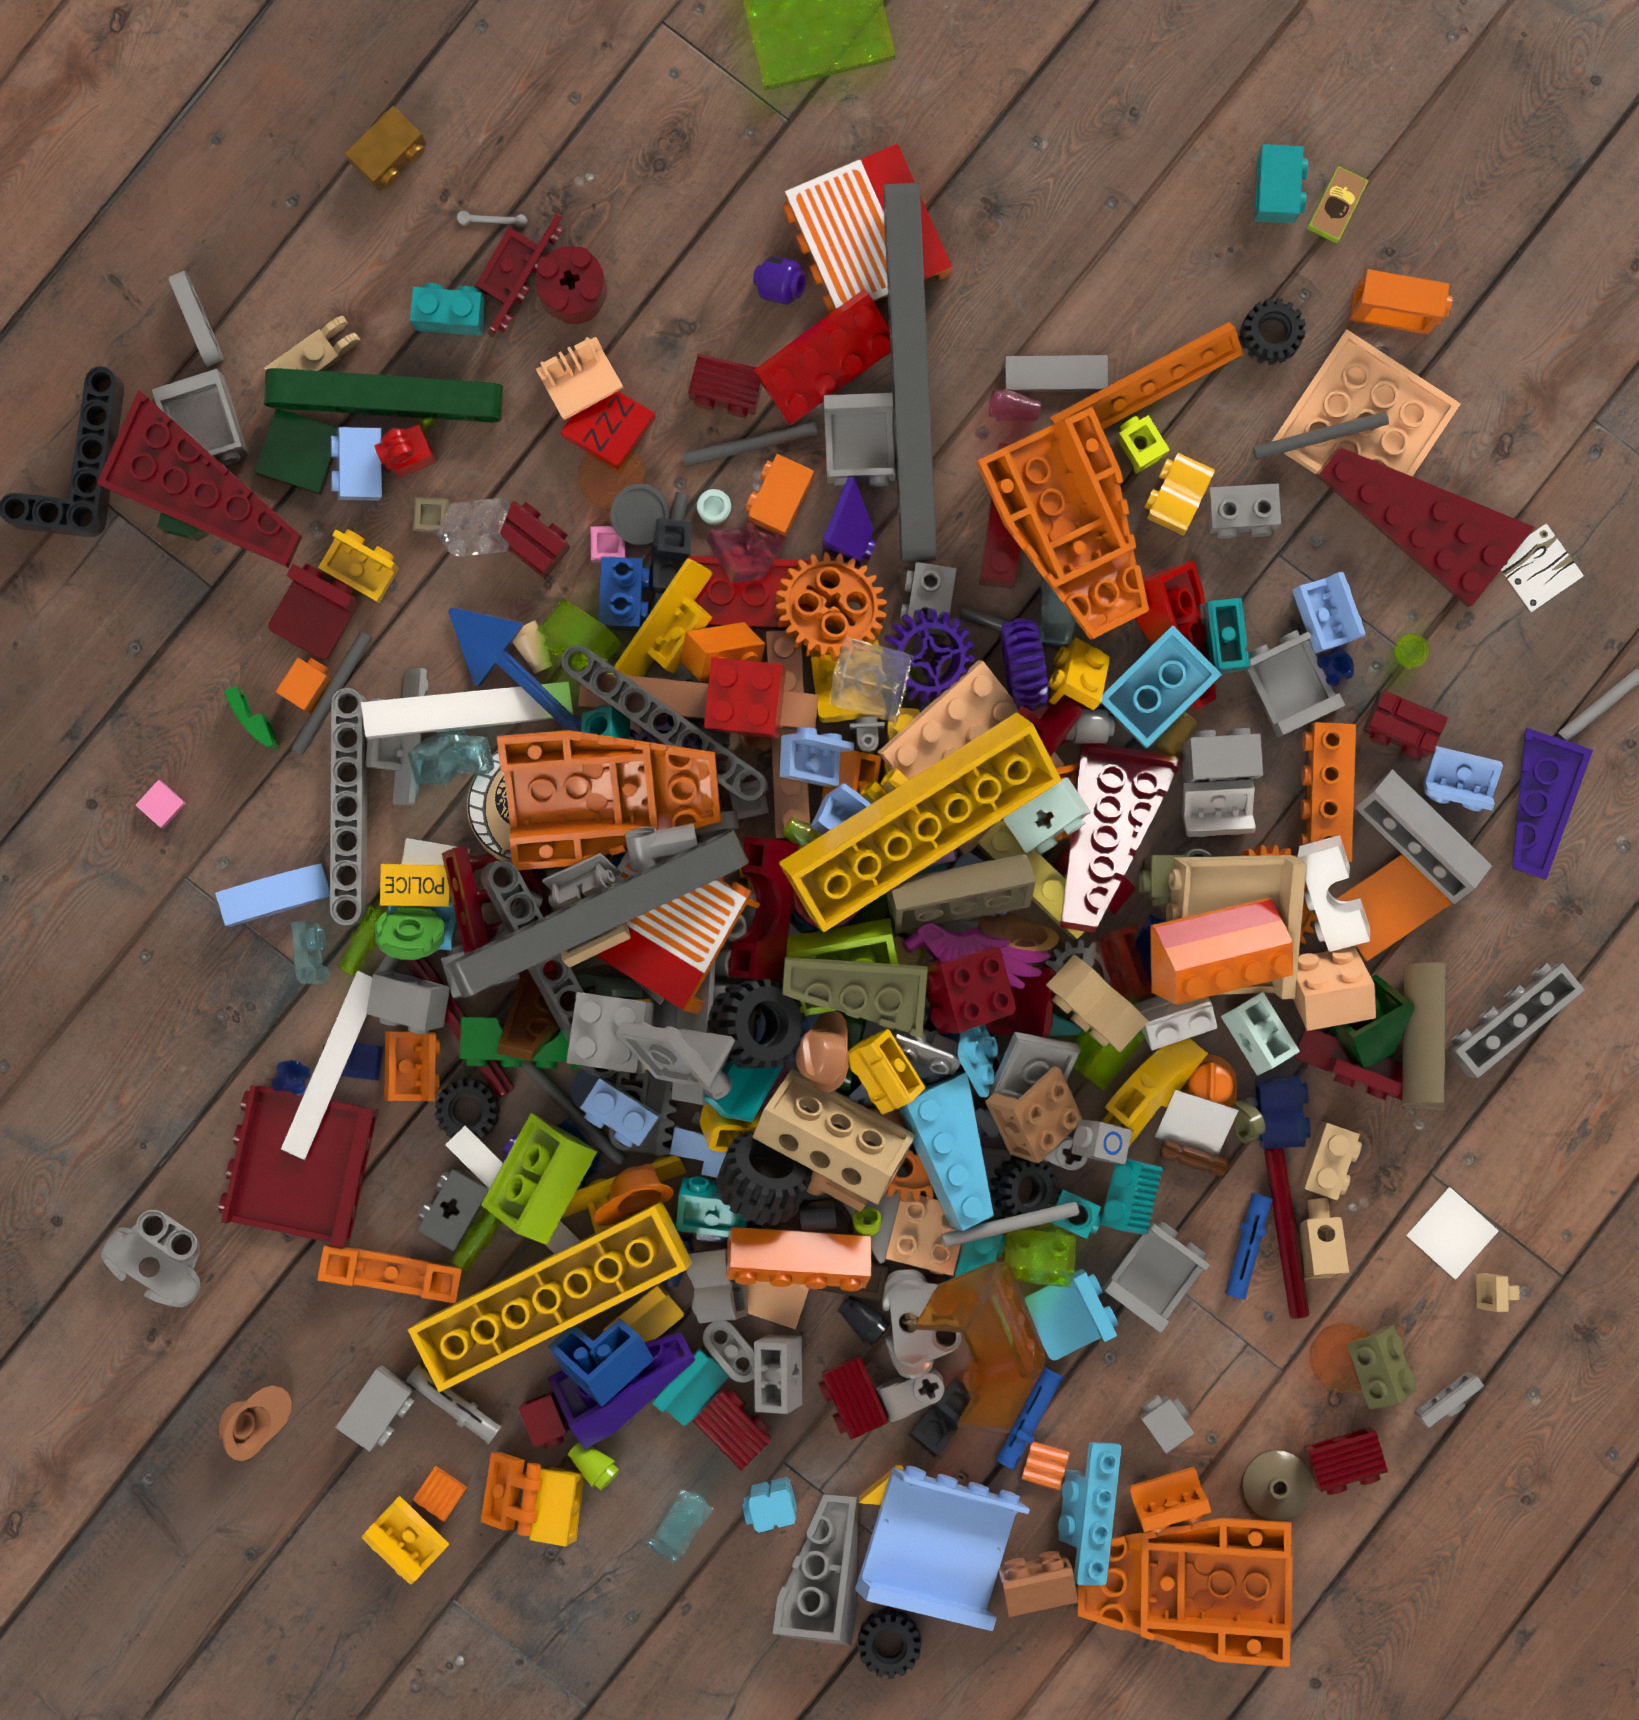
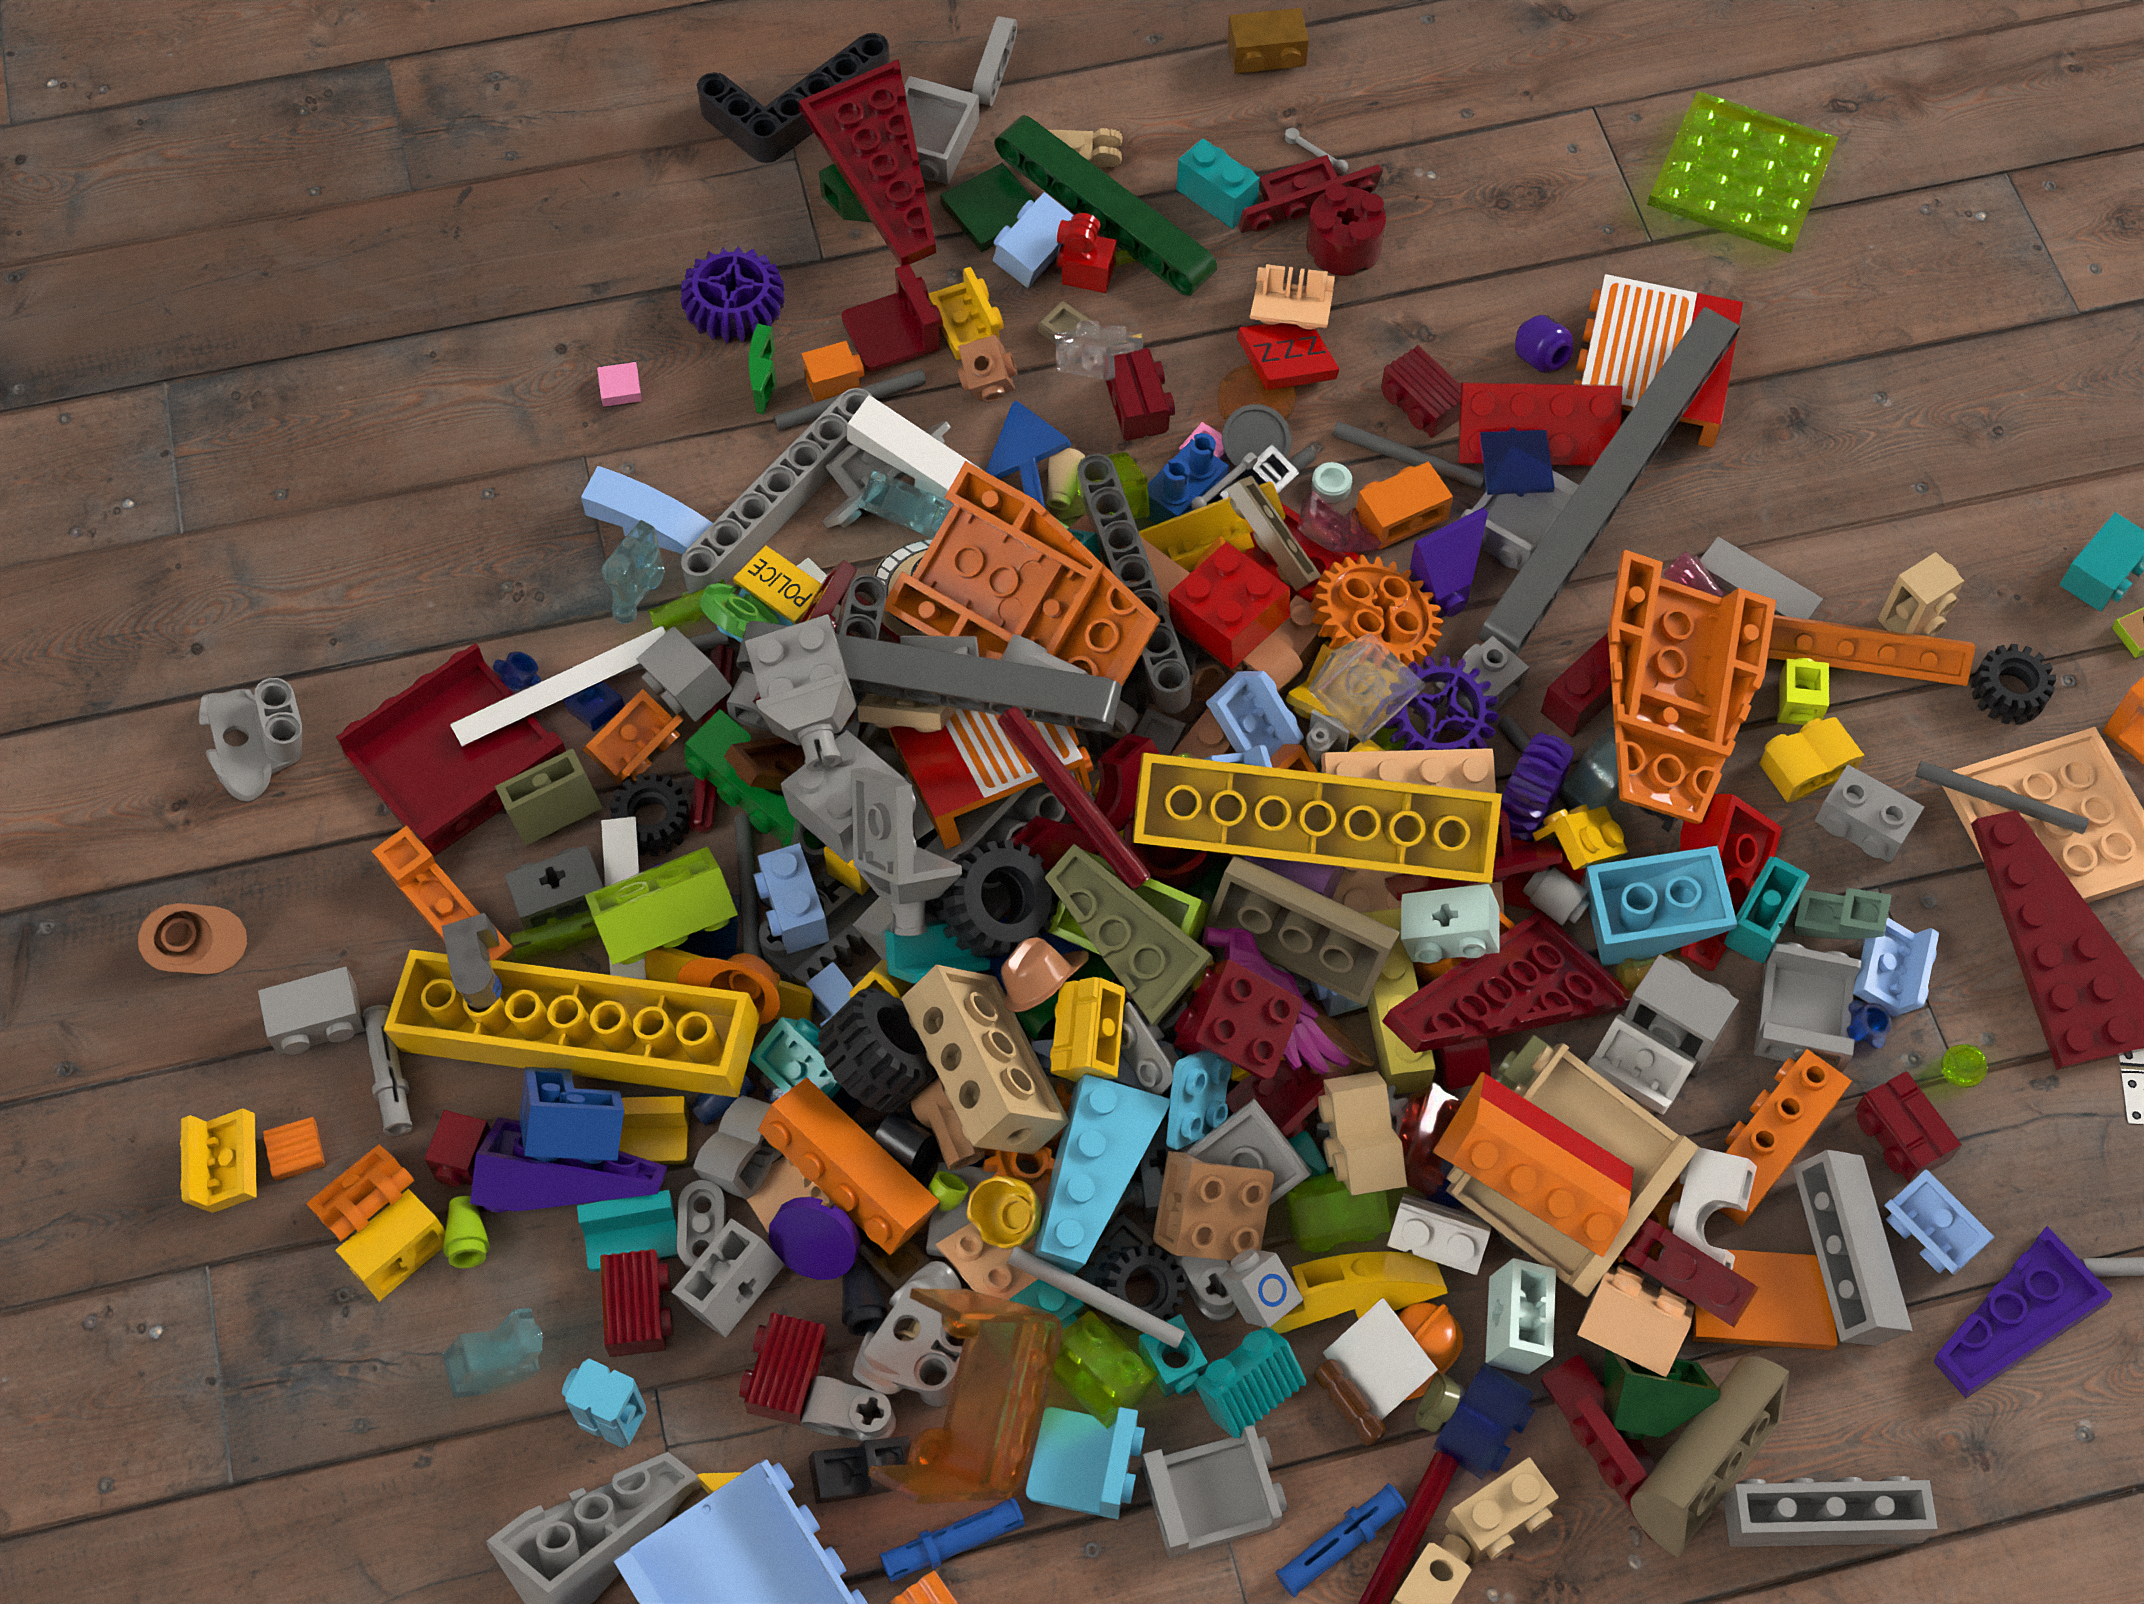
camera: 35 degrees right, 25 degrees down
none -> flat silver leg [441,913,502,1009]
none -> olive brick [495,748,603,846]
none -> dark purple gear [680,245,785,343]
none -> light grey plate [745,614,857,771]
none -> dark purple tile [768,1197,861,1280]
none -> nougat brick [958,335,1017,402]
none -> yellow hair [966,1176,1042,1249]
none -> dark red axle [997,707,1151,890]
none -> light grey hinge [1191,452,1258,510]
none -> dark tan plate [1226,476,1321,592]
none -> clear blue piece [1479,428,1555,497]
none -> dark red plate [1619,1217,1759,1328]
none -> sand green slope [1794,888,1892,939]
none -> tan brick [1878,552,1964,637]

